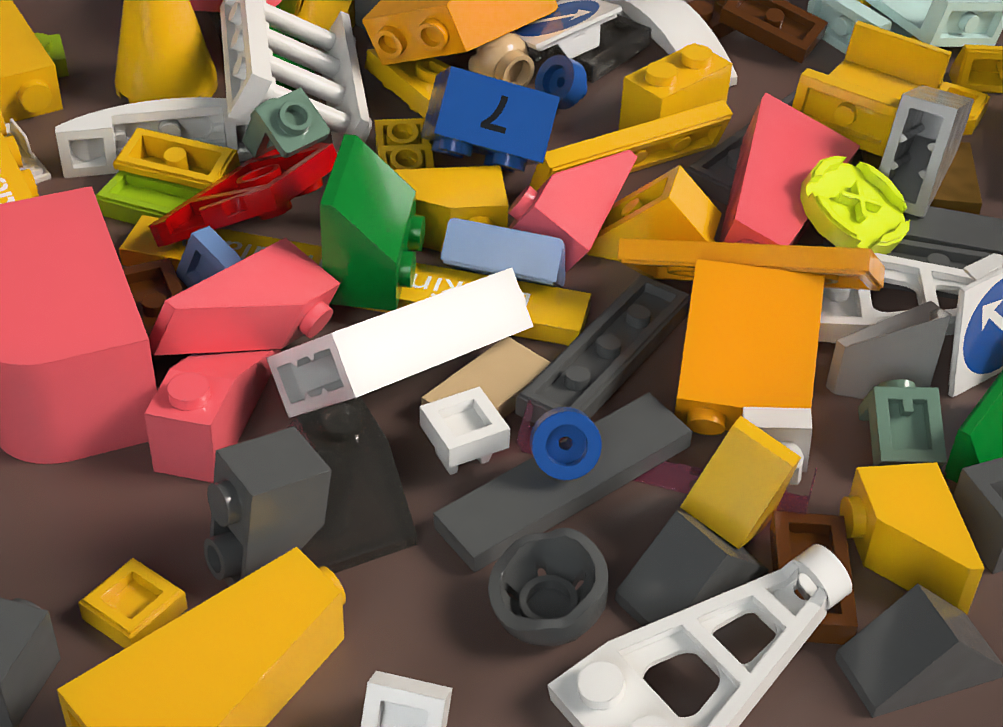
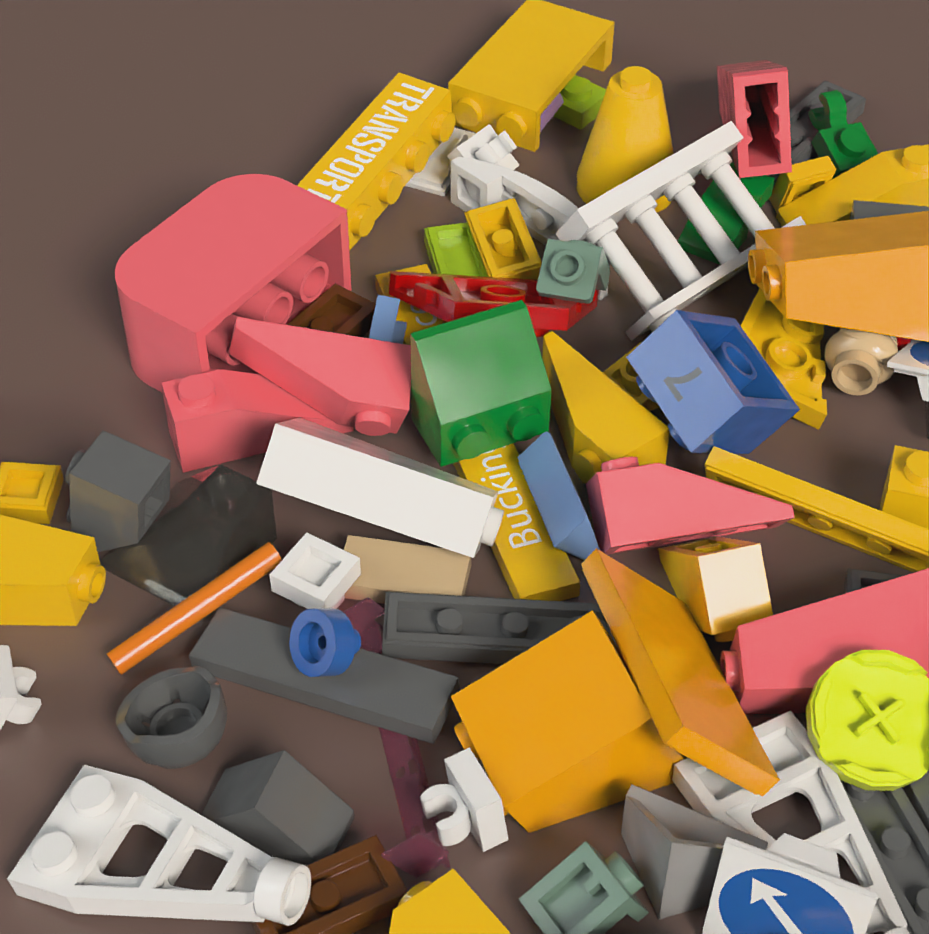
camera: 60 degrees right, 5 degrees up
blue tile [535,55,587,110] -> none
yellow slope [680,416,801,549] -> none
none -> orange piece [106,542,282,675]
none -> white tile [447,124,519,170]

